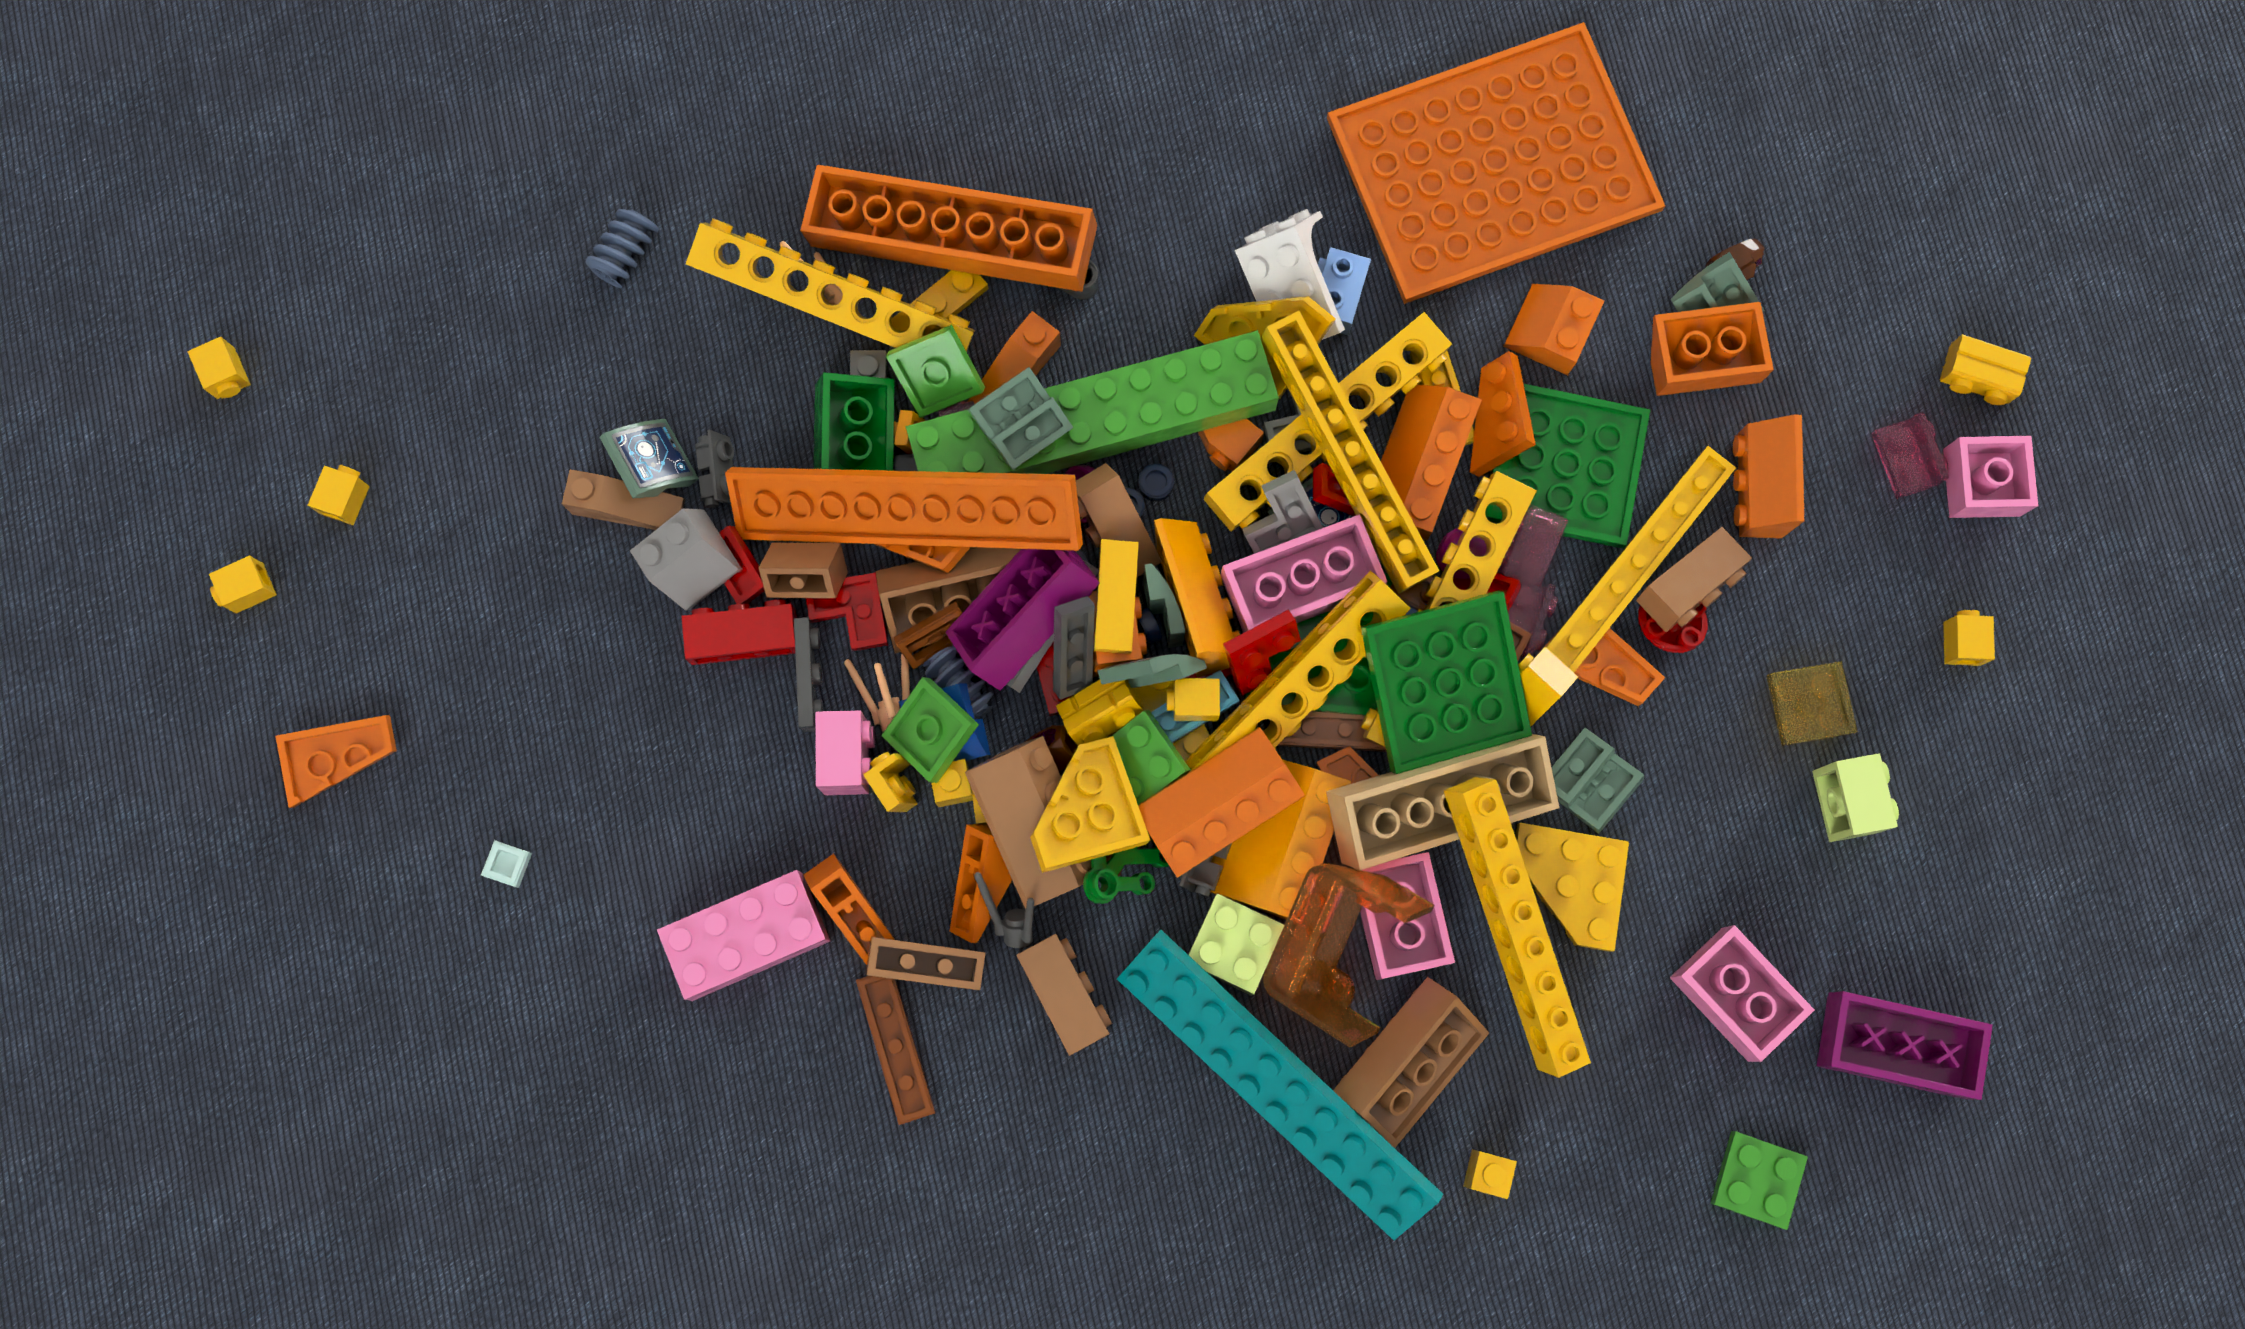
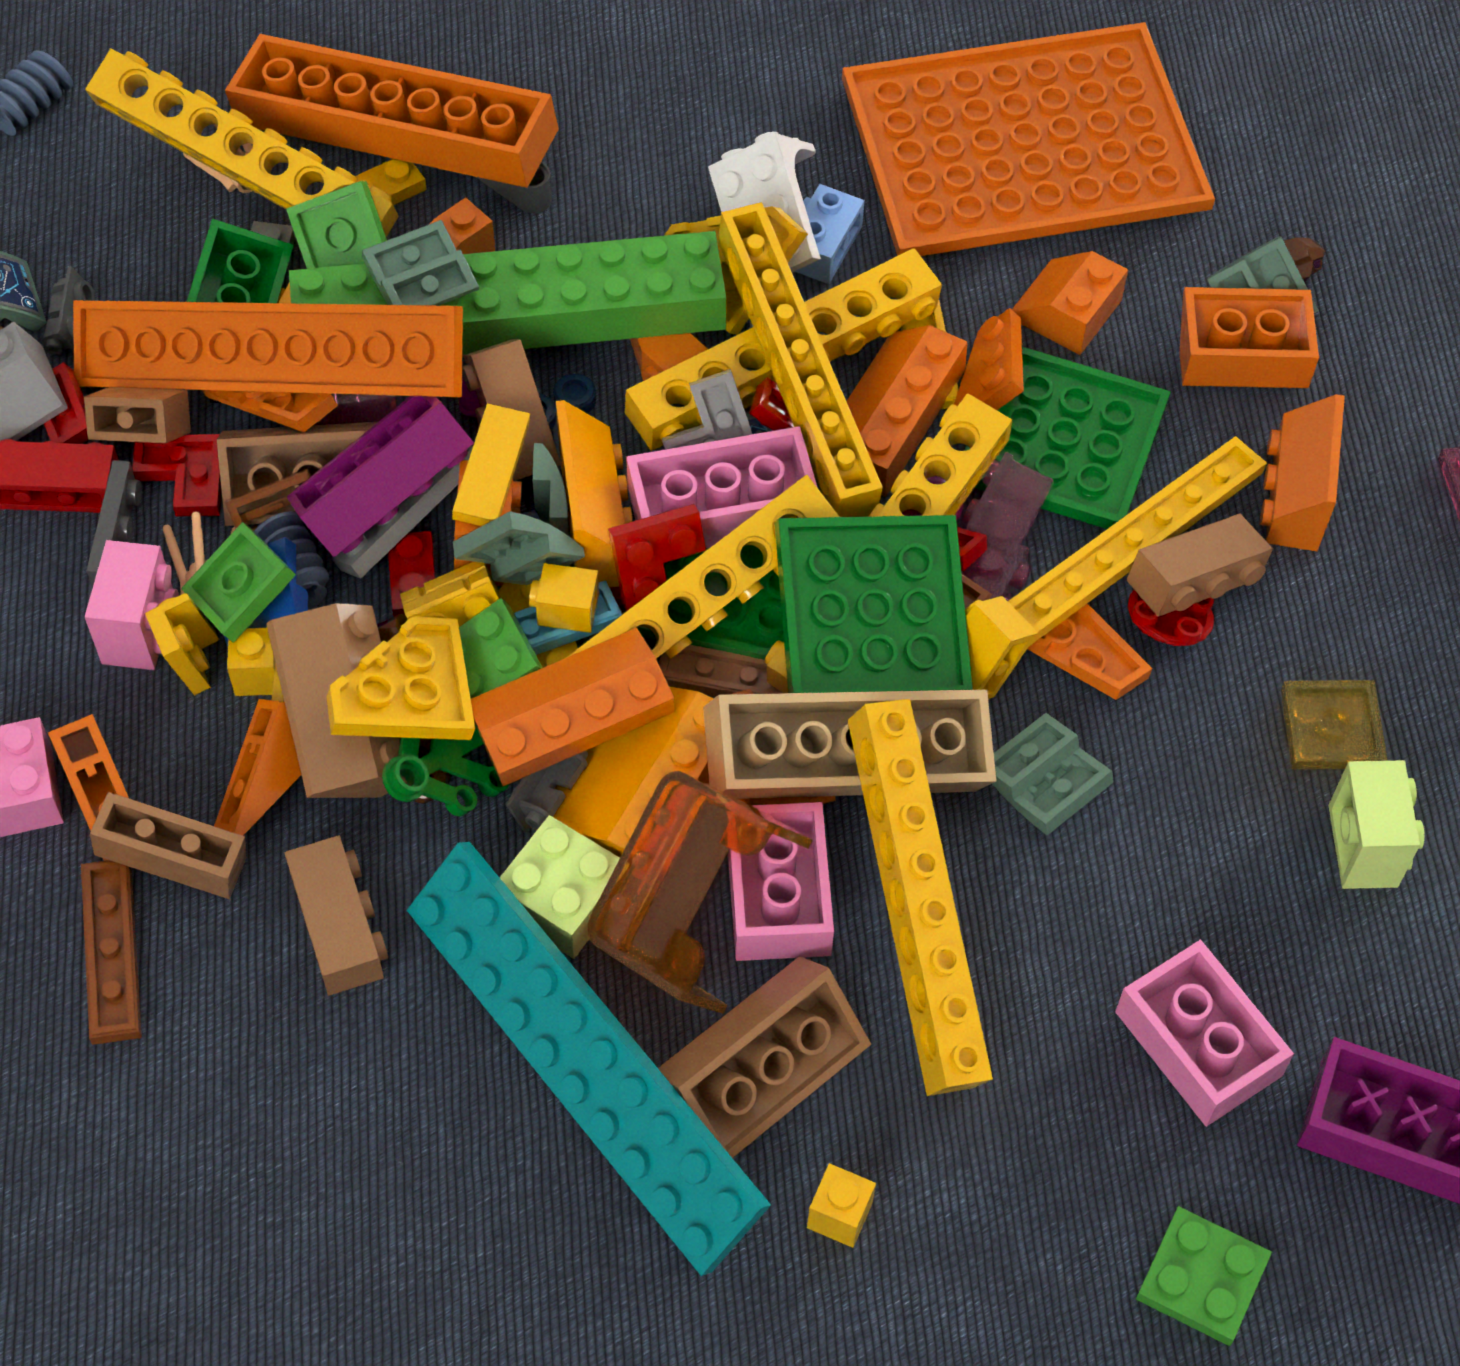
camera: 10 degrees right, 20 degrees down
dark grey plant [974,872,1034,948] -> none
dark grey plate [1053,596,1095,700] -> none
yellow plate [1516,823,1629,952] -> none

